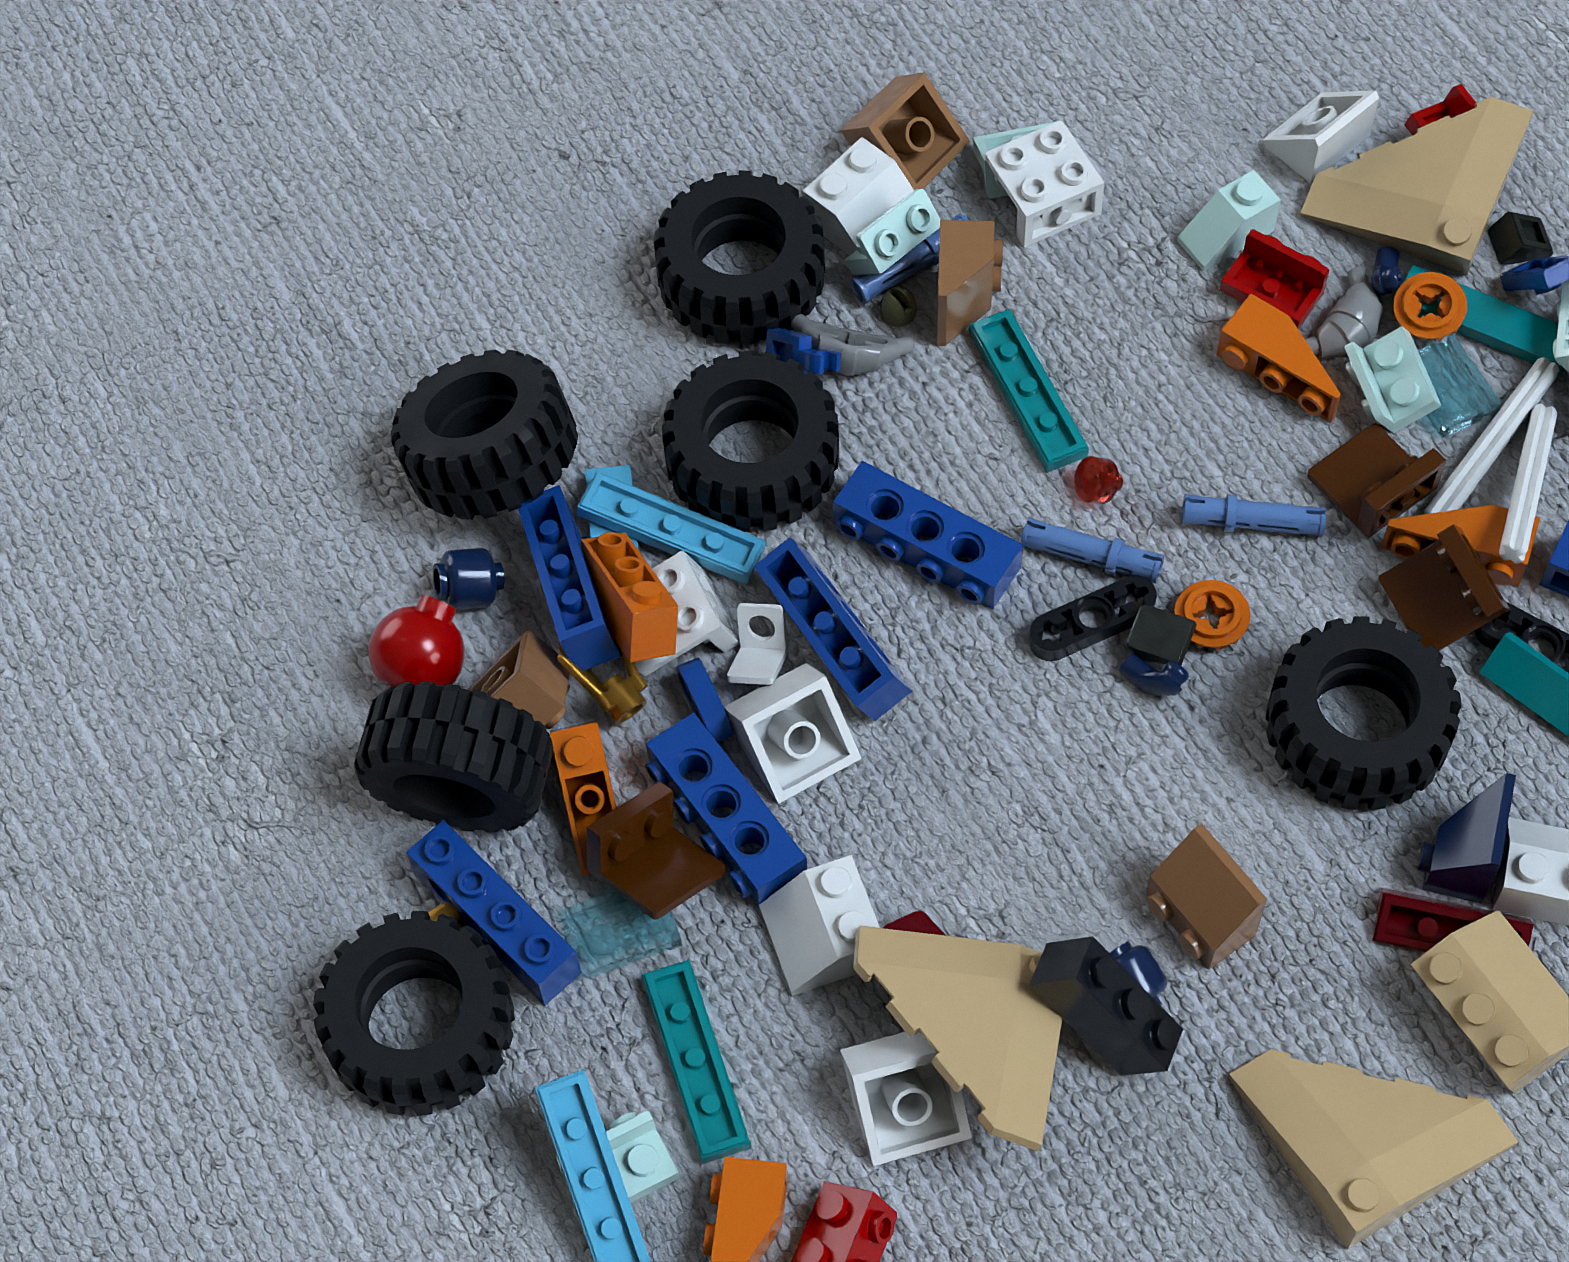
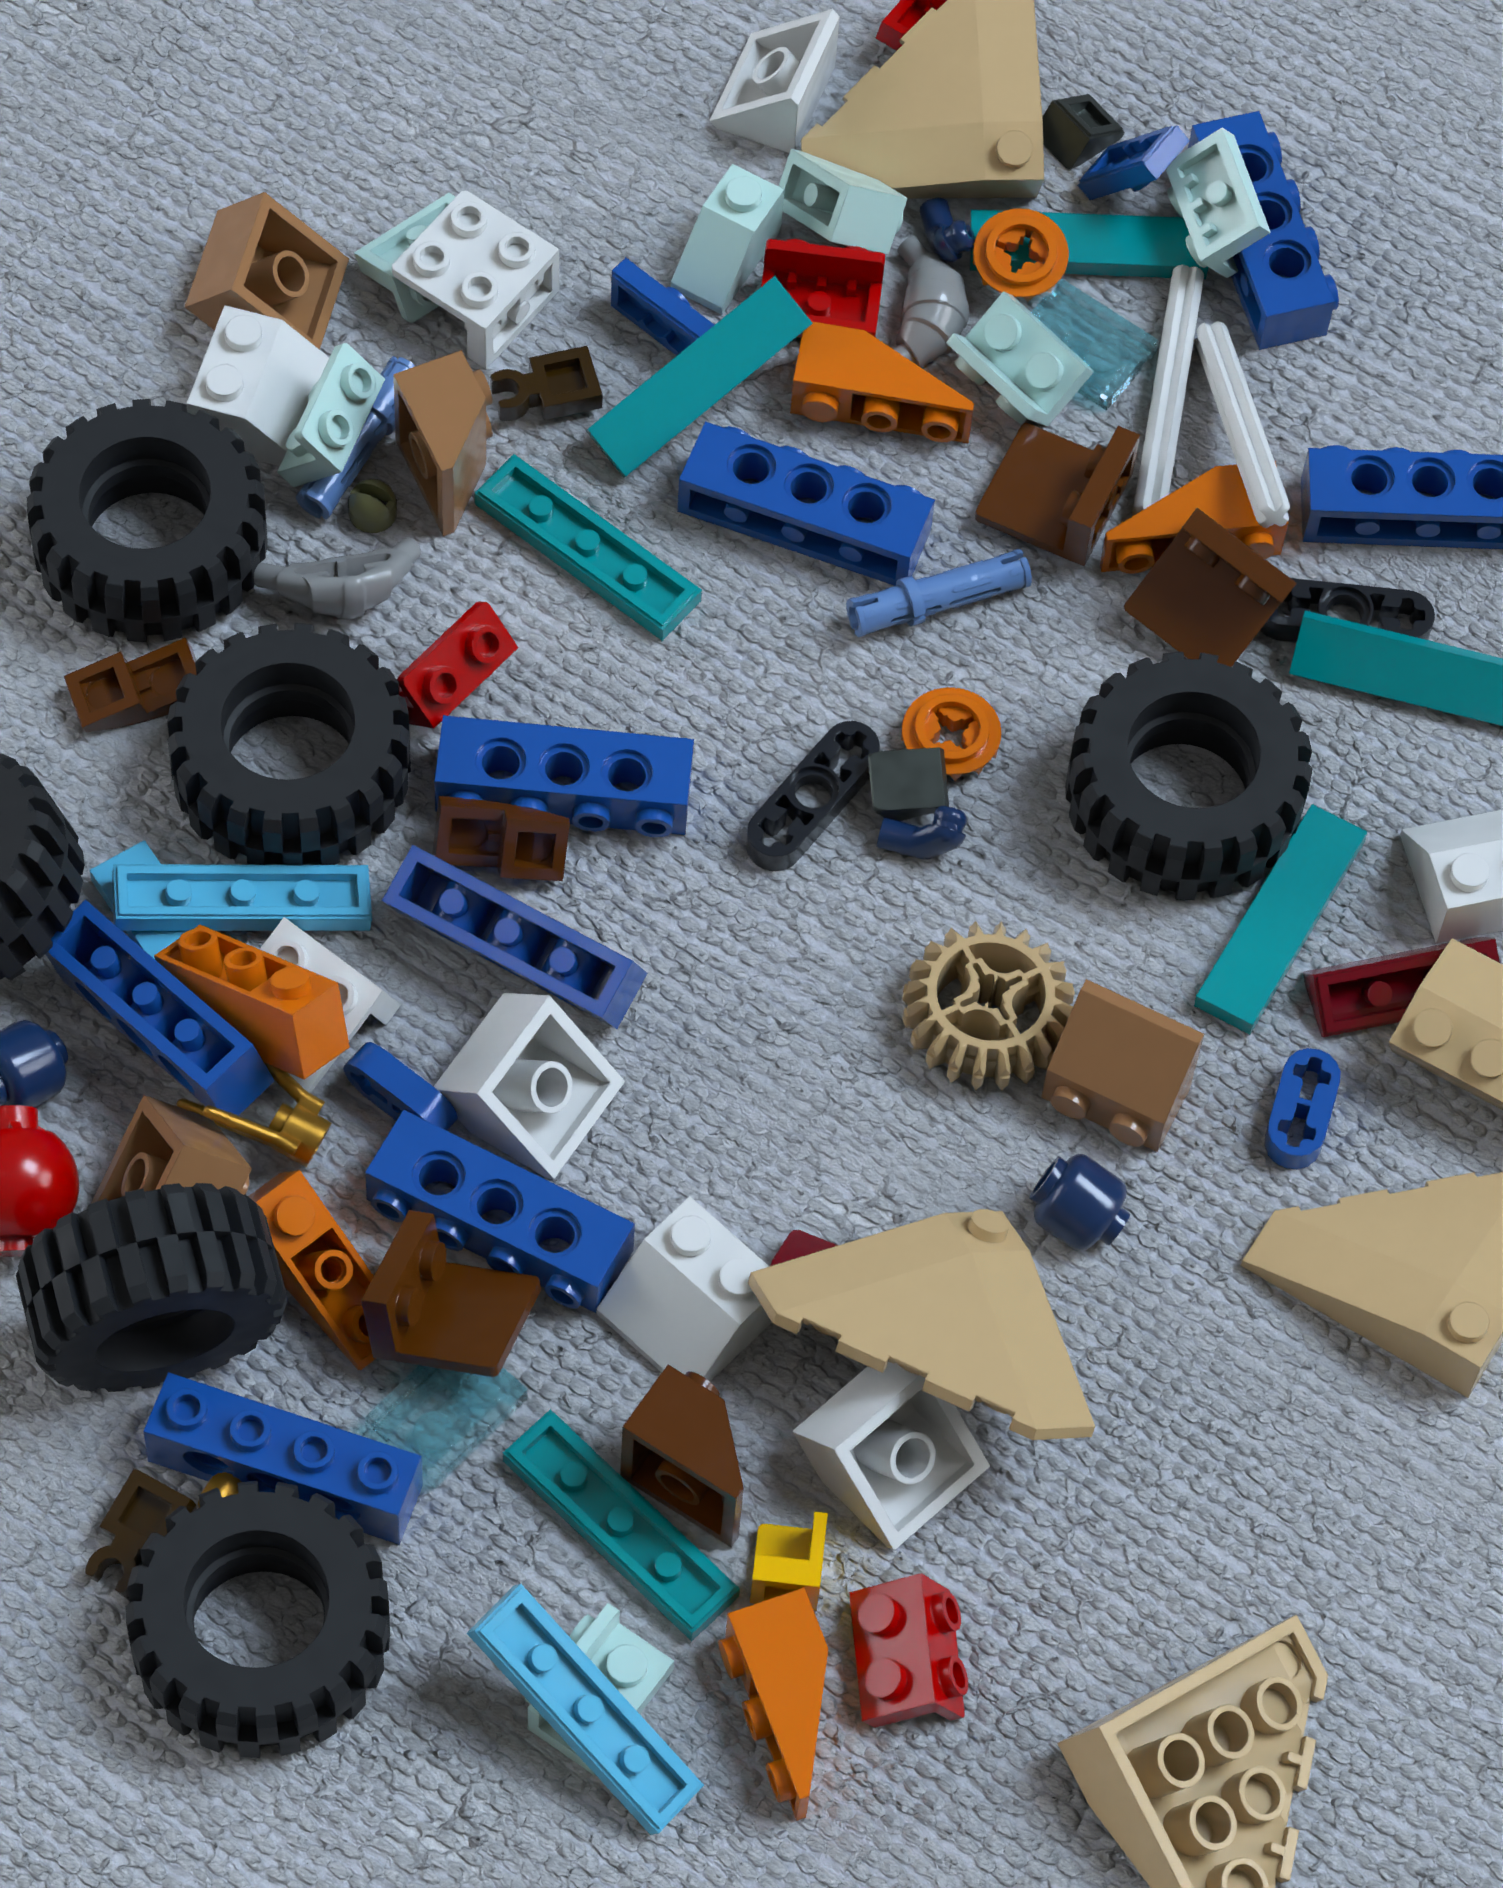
camera: 35 degrees left, 0 degrees up
white bracket [727,603,788,685] -> none
blue plate [766,328,841,375] -> none
medium blue pin [1021,517,1165,584] -> none
black brick [1029,936,1183,1076] -> none
clear red tile [1074,456,1123,504] -> none
dark blue slope [1417,773,1516,904] -> none
none -> reddish brown slope [64,638,197,733]
none -> dark brown plate [85,1468,196,1599]
none -> red bracket [397,601,519,729]
none -> reddish brown slope [432,796,570,881]
none -> dark brown plate [490,346,603,421]
none -> teal tile [585,276,813,478]
none -> blue plate [611,258,714,356]
none -> reddish brown slope [620,1364,744,1547]
none -> blue brick [677,421,935,586]
none -> yellow panel [750,1511,828,1611]
none -> light aqua slope [779,149,908,254]
none -> tan gear [902,921,1075,1091]
none -> teal tile [1194,804,1367,1035]
none -> blue beam [1264,1048,1341,1170]

